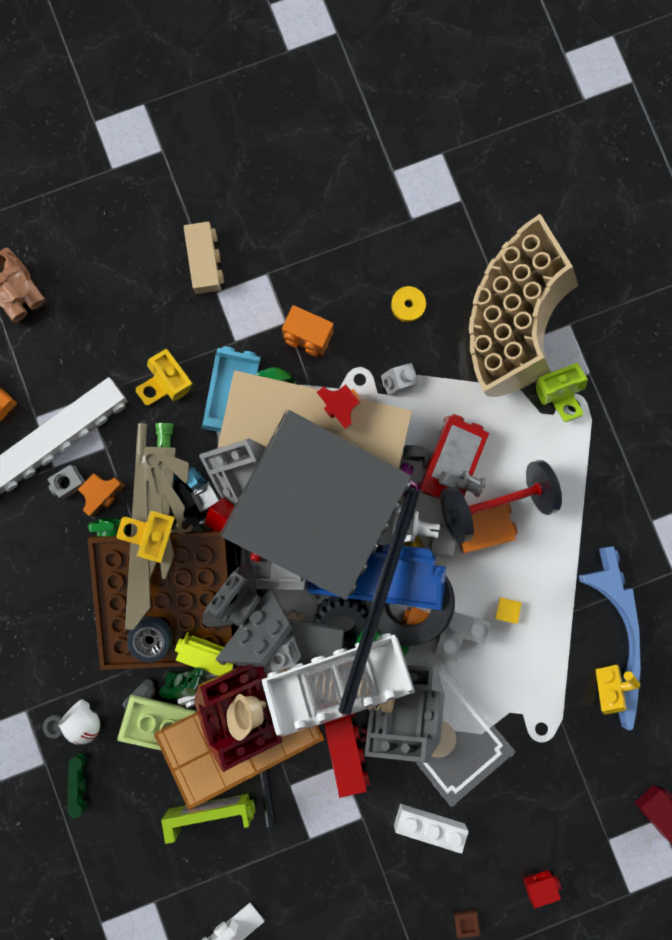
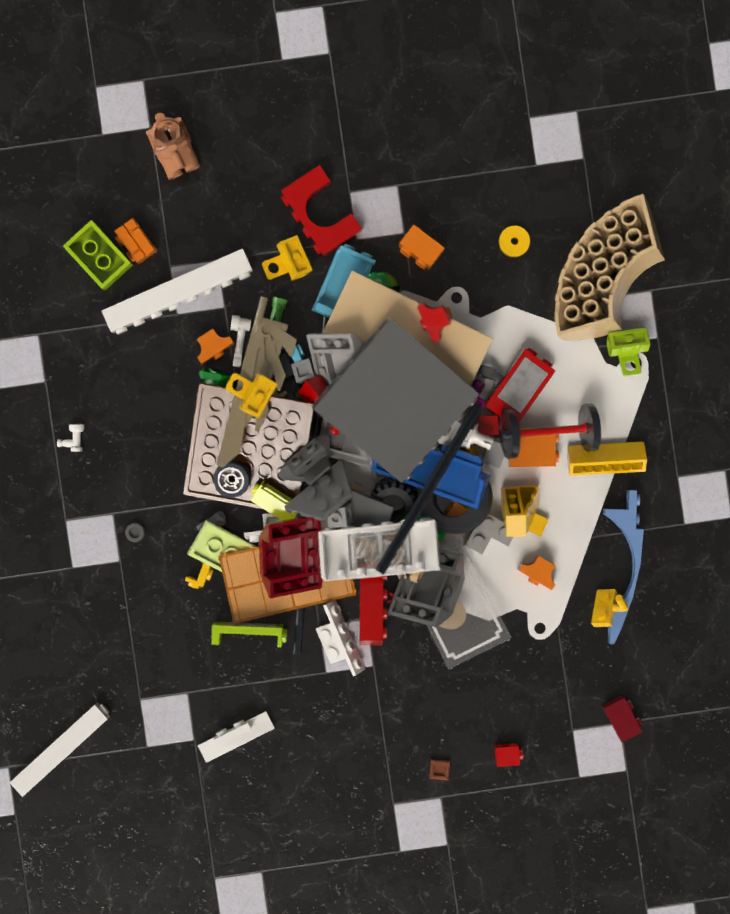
camera: 20 degrees right, 5 degrees up
light grey brick [48,465,85,499] -> none
white helmet [58,699,100,745] -> none
dark green plate [68,753,88,818] -> none
dark green plate [159,667,207,699] -> none
tan brick [183,222,224,294] -> none
tan piece [226,694,266,741] -> none
light grey bracket [381,363,420,395] -> none
white brick [394,804,468,854] -> none
dark grey connector [438,471,486,498] -> none
none -> yellow bracket [185,563,214,589]
none -> white brick [230,315,251,367]
none -> red arch [281,165,362,257]
none -> white bracket [316,600,365,676]
none -> red brick [474,416,500,435]
none -> yellow wedge [501,485,539,537]
none -> orange brick [517,555,556,590]
none -> yellow brick [567,442,647,476]

